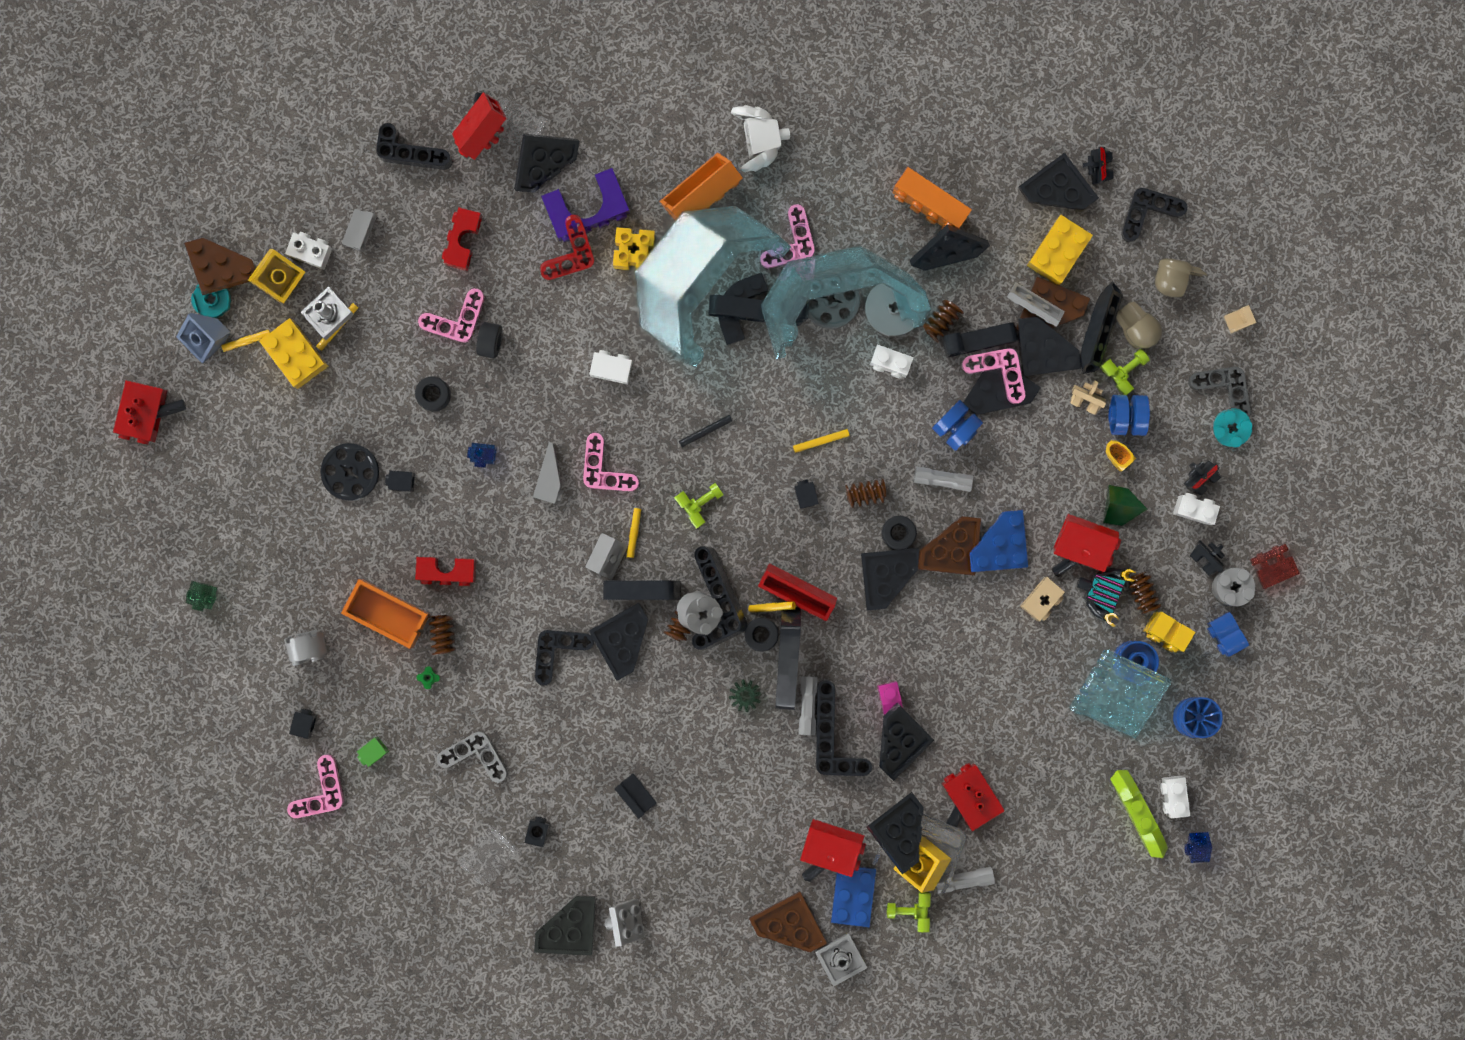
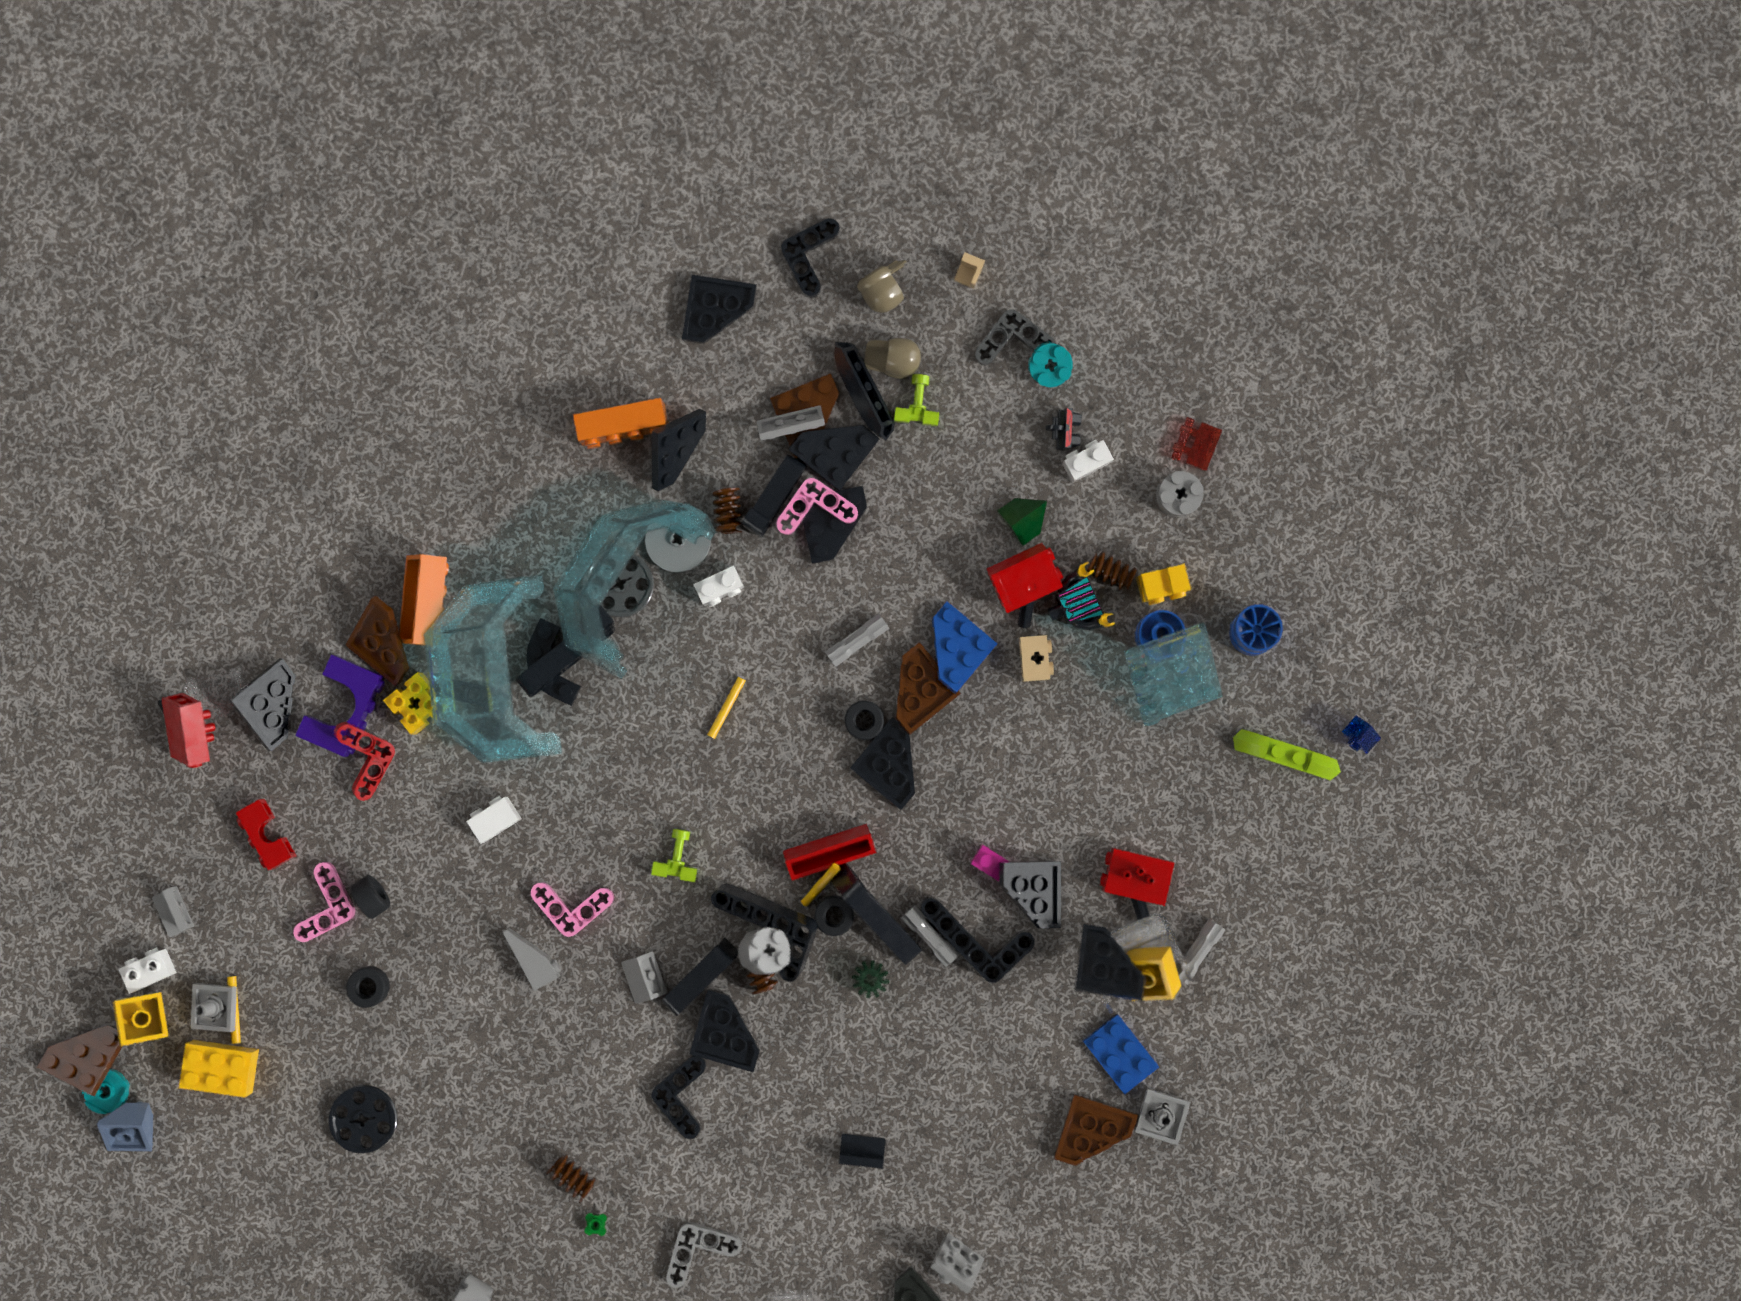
camera: 45 degrees left, 0 degrees up
red piece [113,380,186,445] -> none
yellow piece [221,329,270,352] -> none
orange piece [341,579,431,649] -> none
black beam [376,123,453,170] -> none
black brick [385,470,415,492] -> none
red arch [415,557,476,586] -> none
clear blue brick [467,443,497,468] -> none
black brick [524,816,550,847] -> none
yellow piece [627,508,642,558] -> none
black bar [679,415,732,448] -> none
white torso [731,105,790,172] -> none
bright pink beam [760,204,814,269] -> none
black brick [794,479,819,509] -> none
red piece [800,819,866,882] -> none
reddish brown piece [845,479,886,508] -> none
lime bar [887,891,931,932] -> none
blue wheel [932,400,983,451] -> none
yellow brick [1027,215,1093,285] -> none
tan hips [1070,381,1106,415] -> none
black hips [1083,147,1114,185] -> none
rock [1106,440,1136,472] -> none
blue wheel [1108,395,1150,436] -> none
white brick [1160,776,1190,818] -> none
black hips [1190,540,1225,576] -> none
blue brick [1207,612,1249,657] -> none
none -> reddish brown plate [345,596,409,686]

